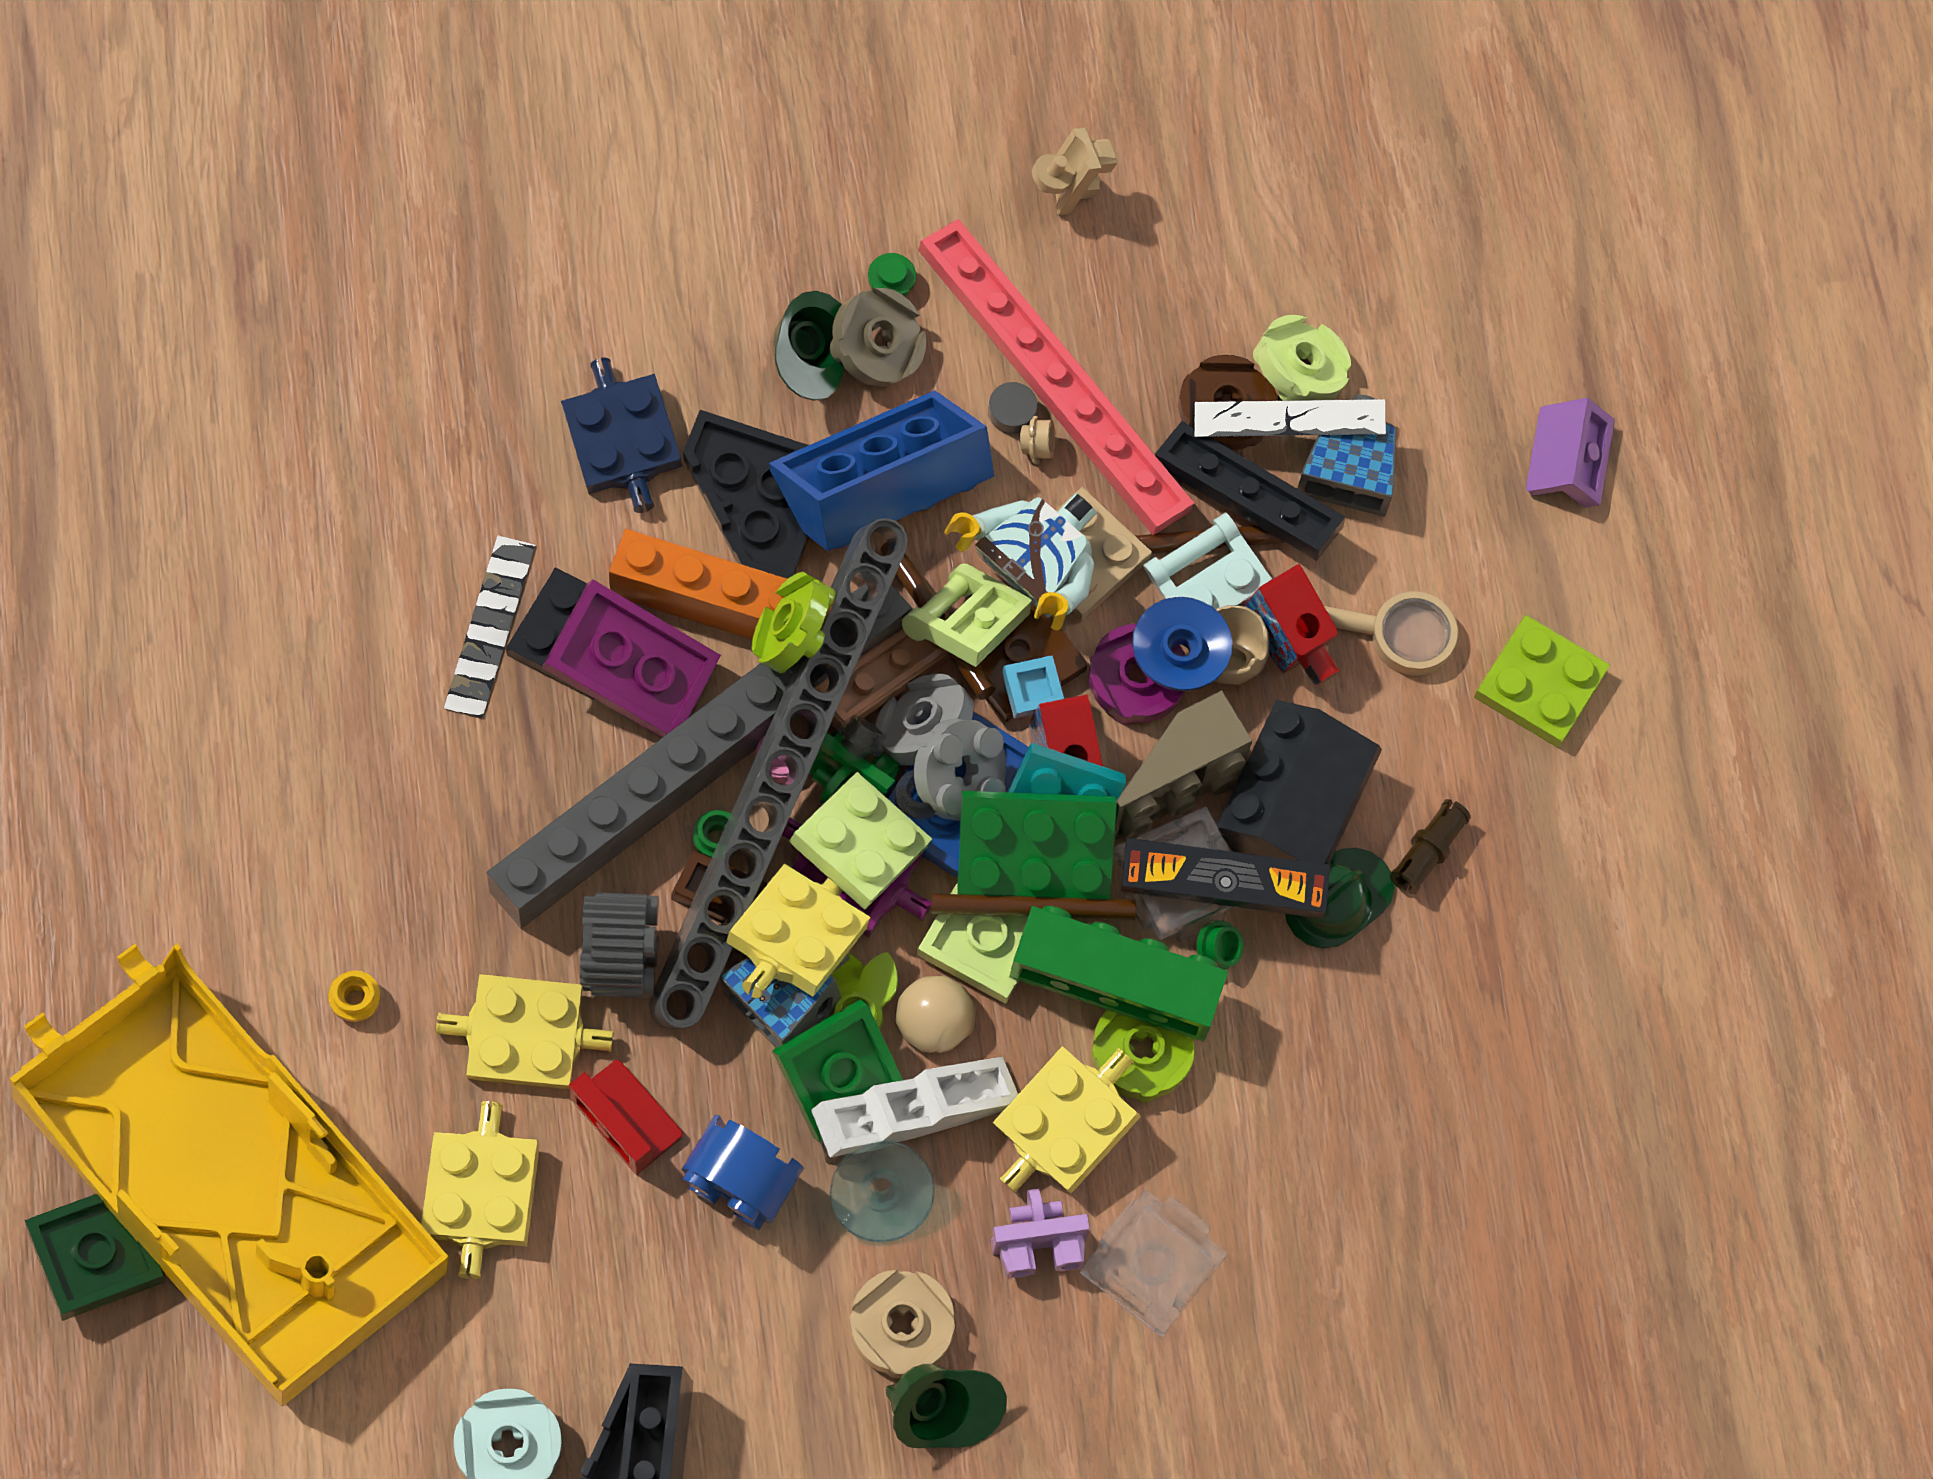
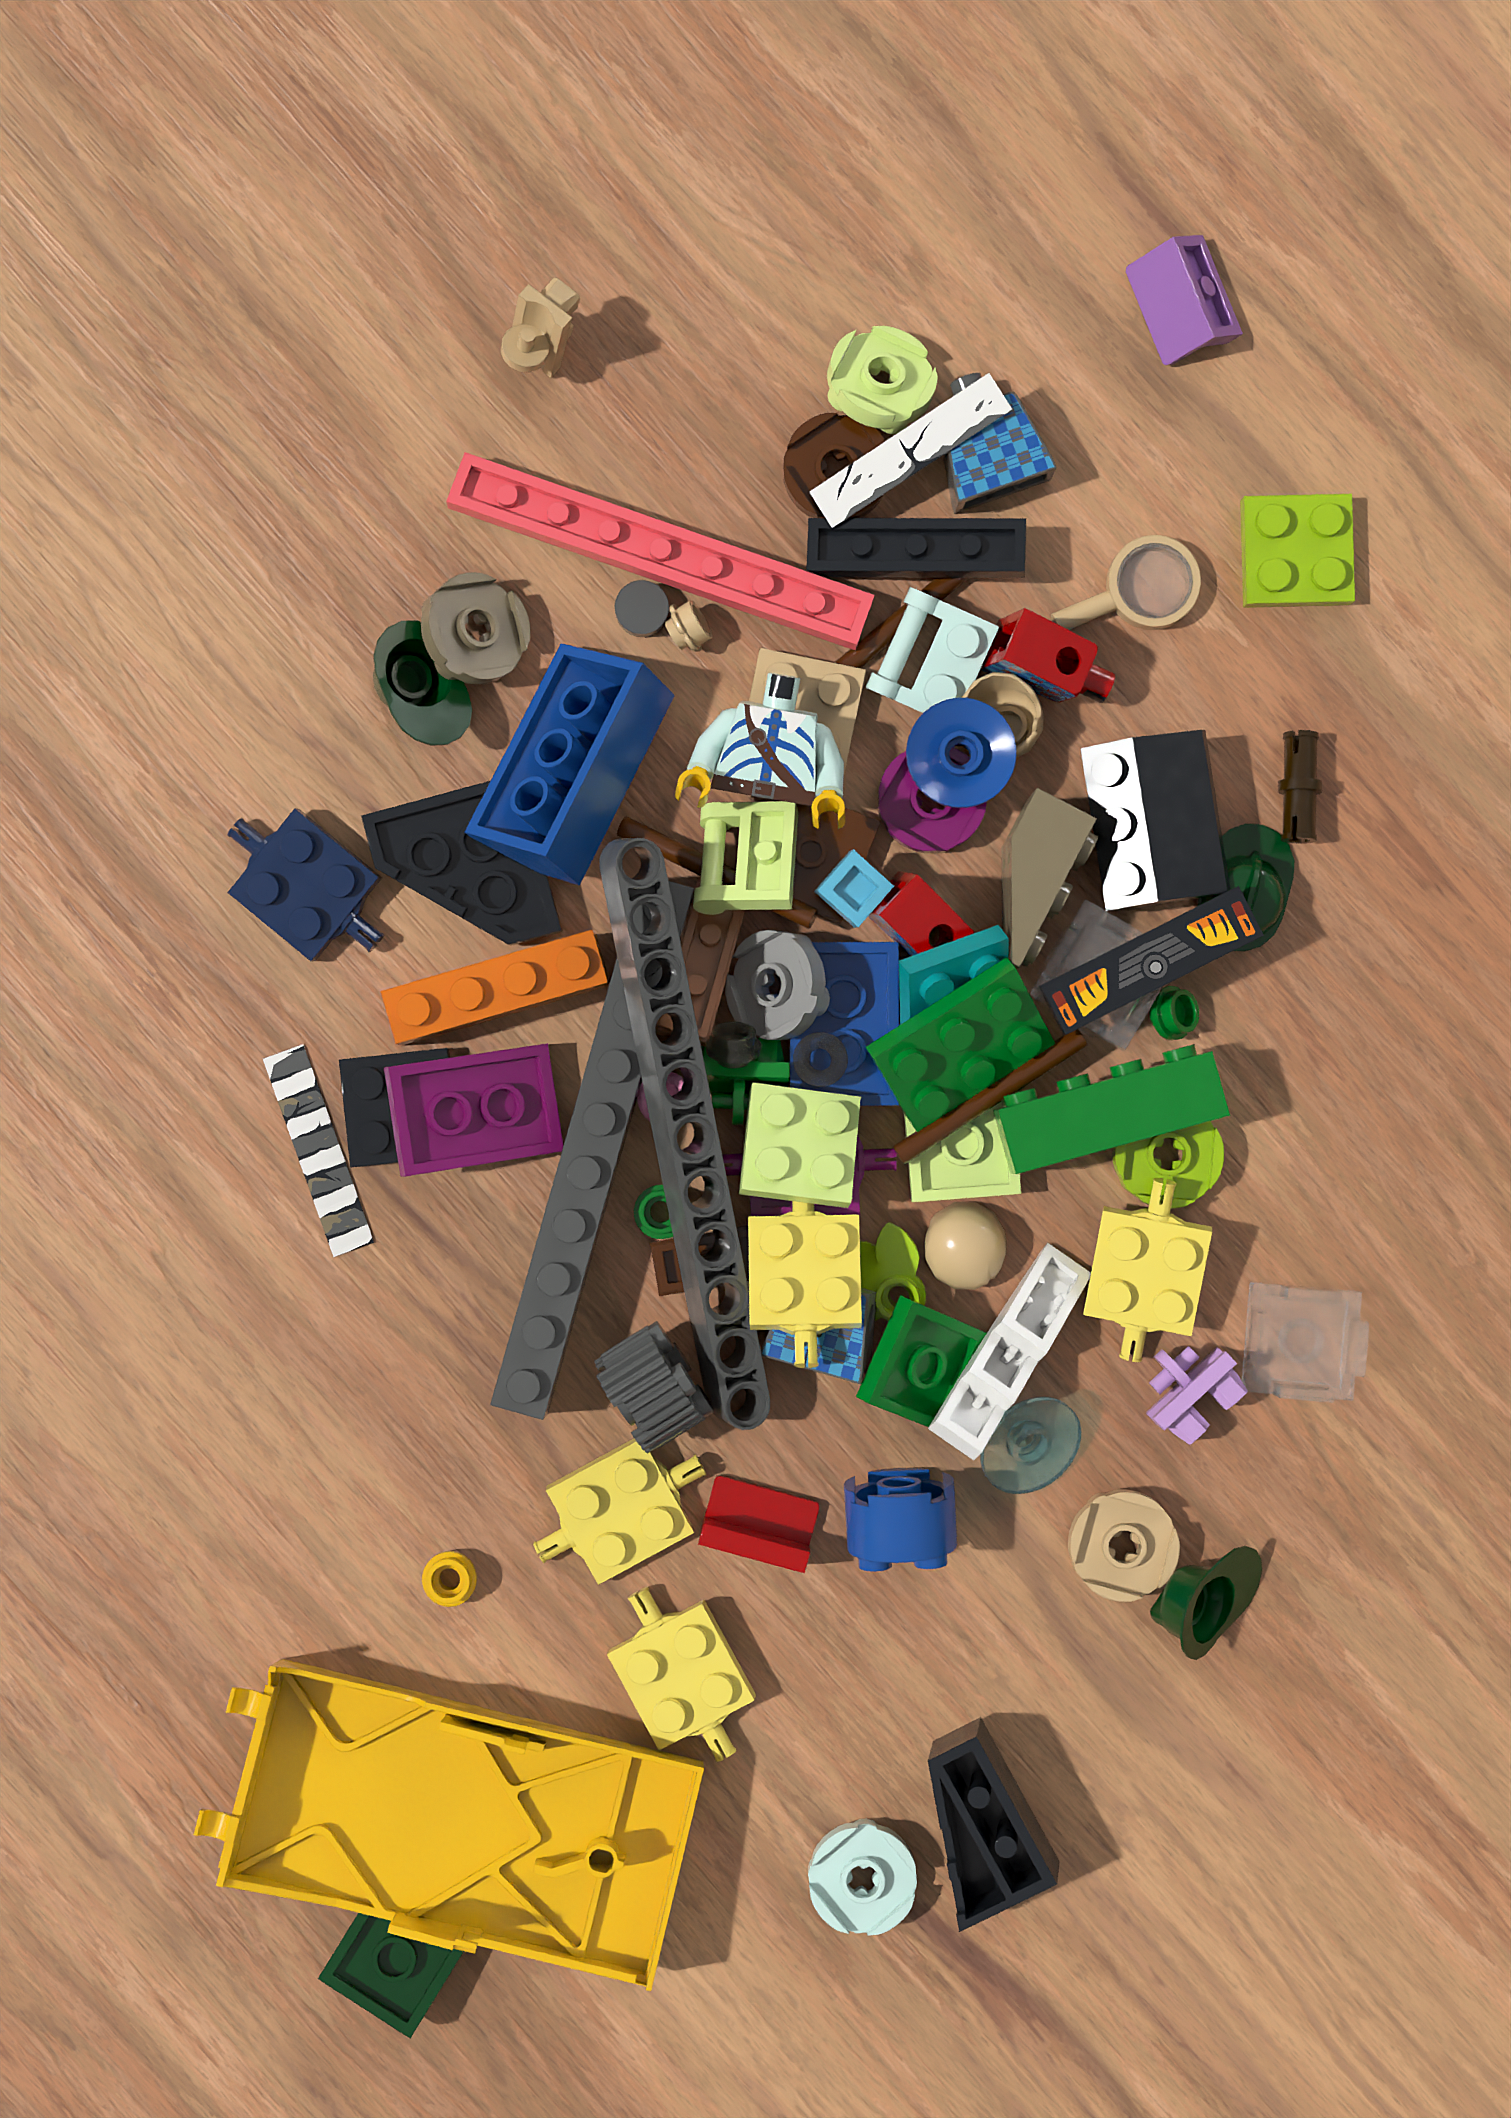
camera: 30 degrees left, 20 degrees up
lime plate [752,572,836,674] -> none
green plate [868,253,916,296] -> none
light grey plate [914,718,1006,821] -> none

